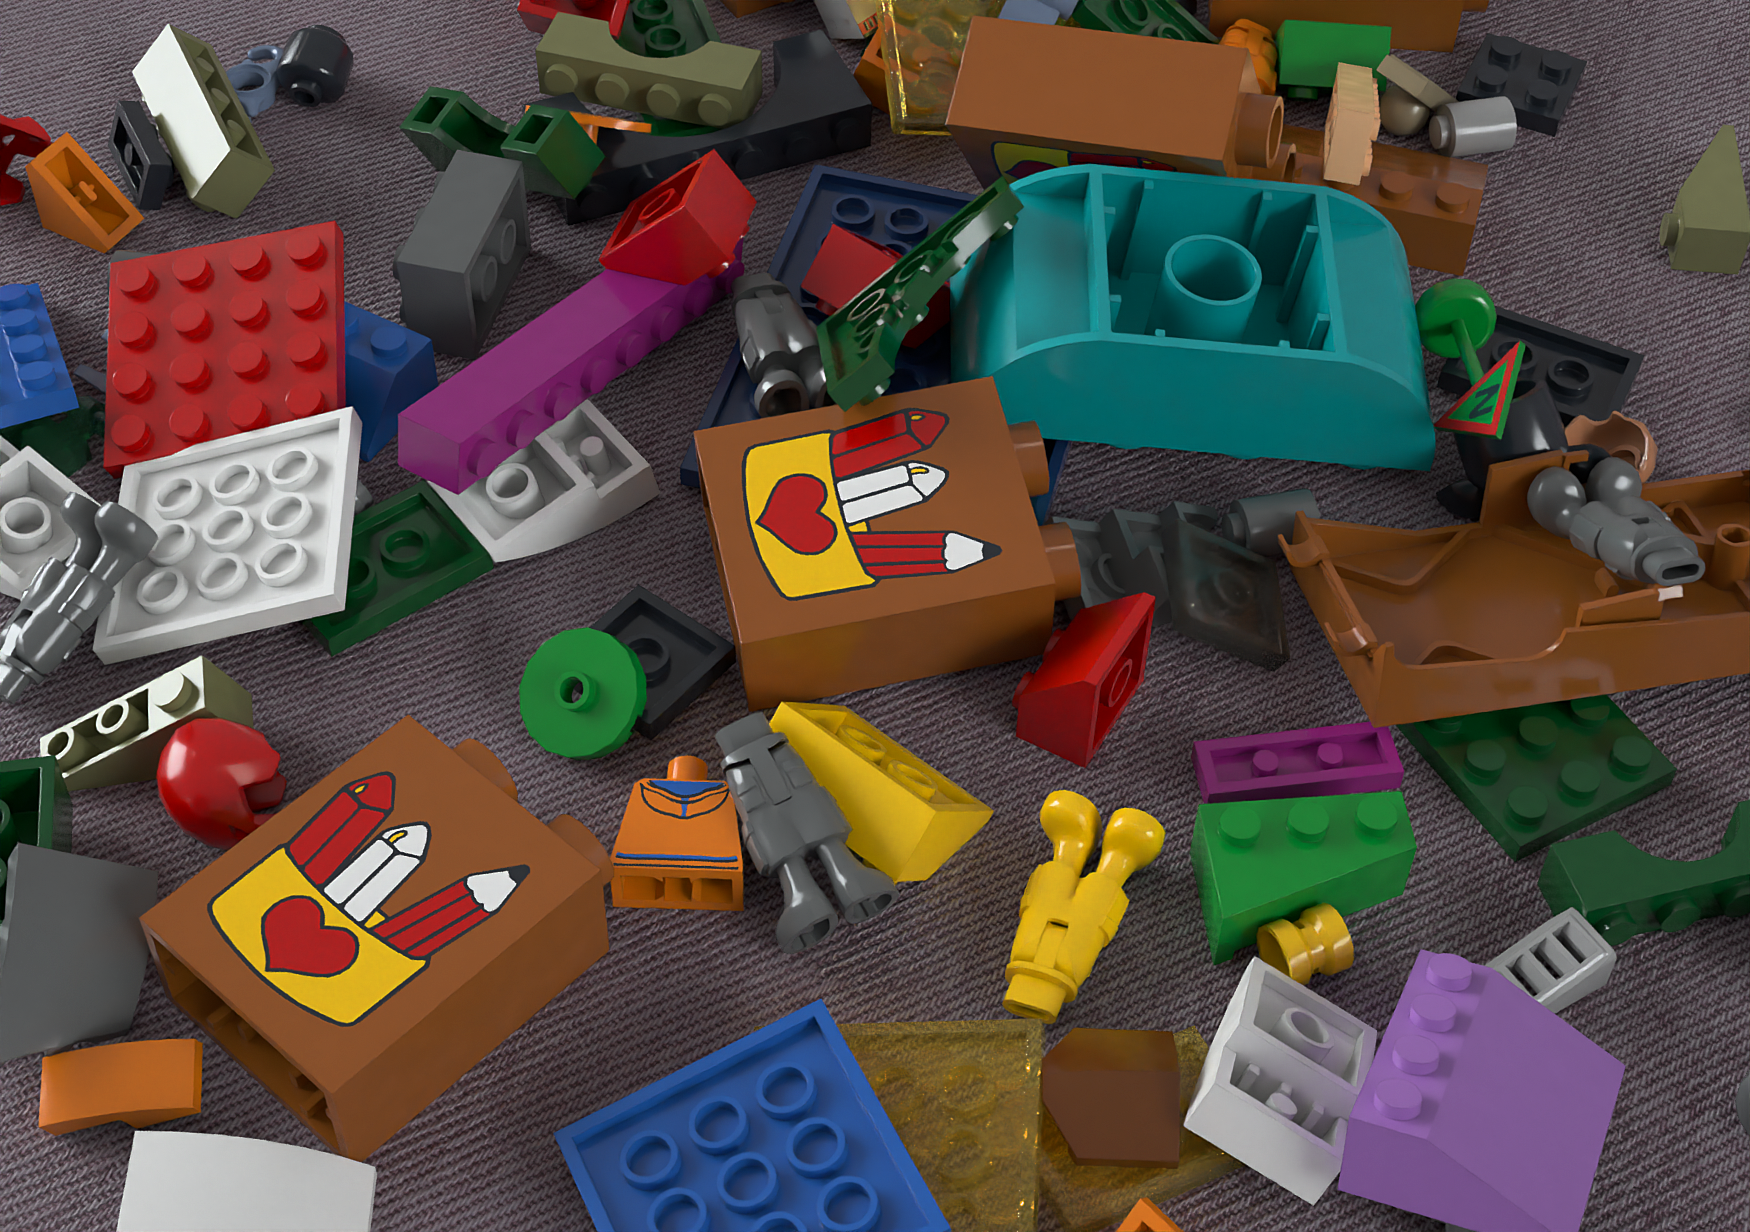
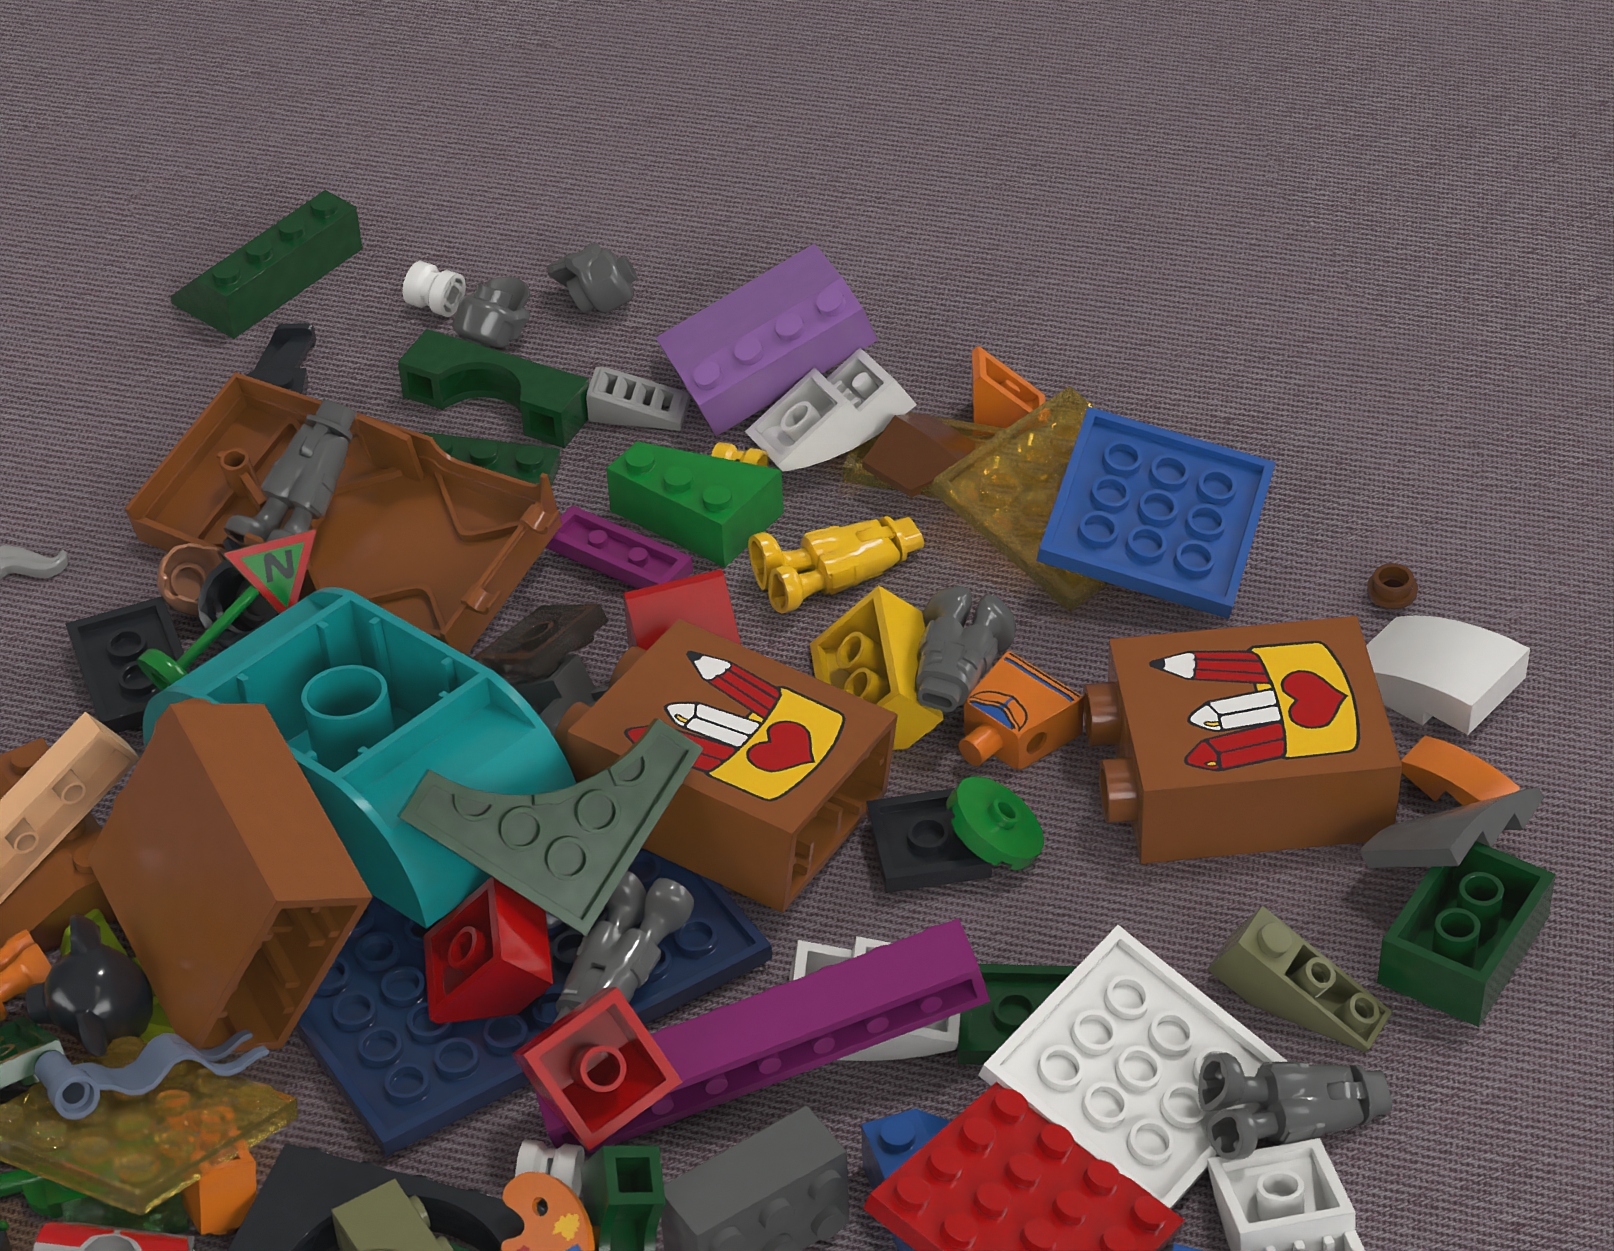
camera: 135 degrees left, 5 degrees down
red helmet [156,718,287,850] -> none

